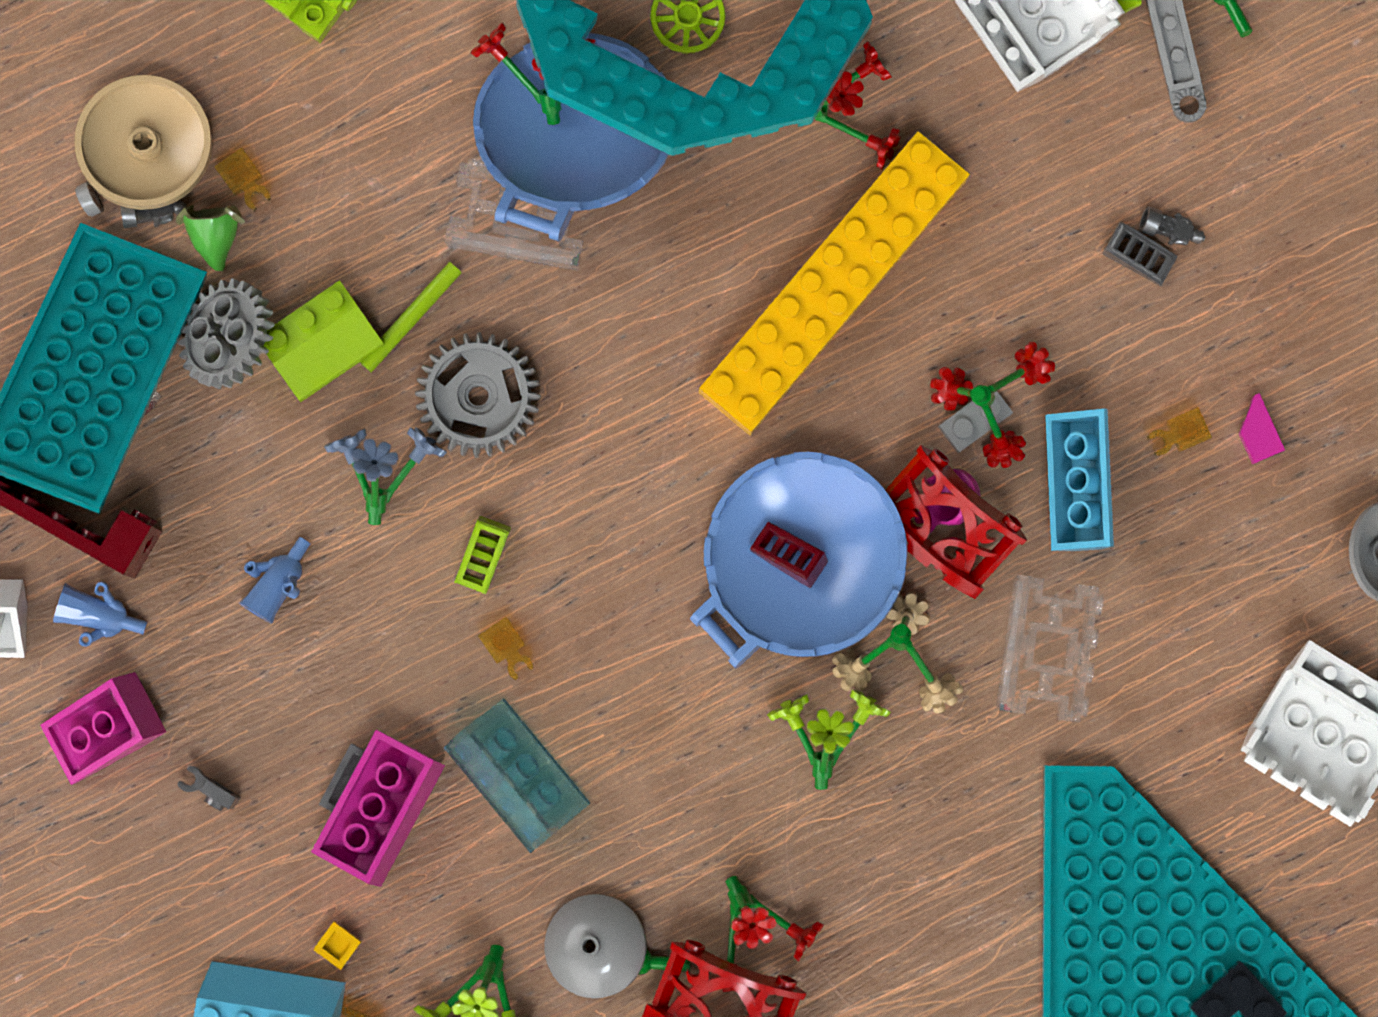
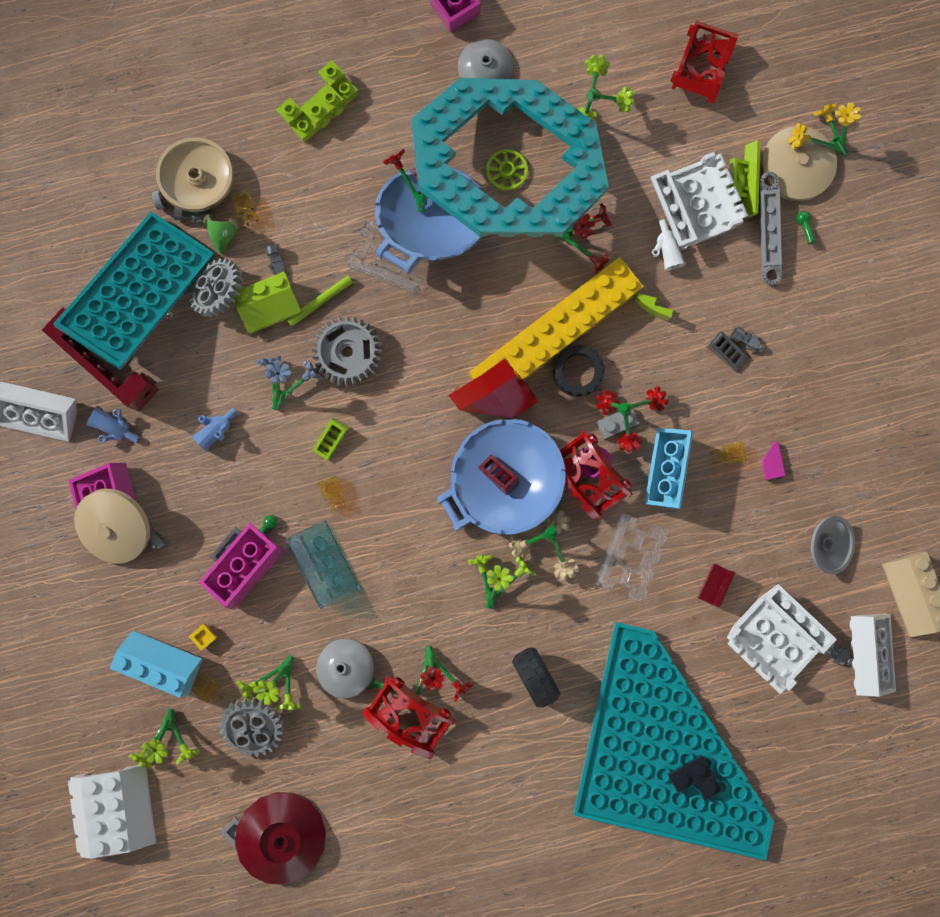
camera: 15 degrees right, 0 degrees up
none -> tan dish [74,489,150,564]
none -> green bar [259,515,278,534]
none -> flat silver piece [265,244,286,275]
none -> red panel [448,357,538,418]
none -> black tyre [512,647,561,708]
none -> black tyre [553,345,605,397]
none -> lime slope [634,293,673,321]
none -> white piece [651,219,688,271]
none -> dark red panel [697,563,736,607]

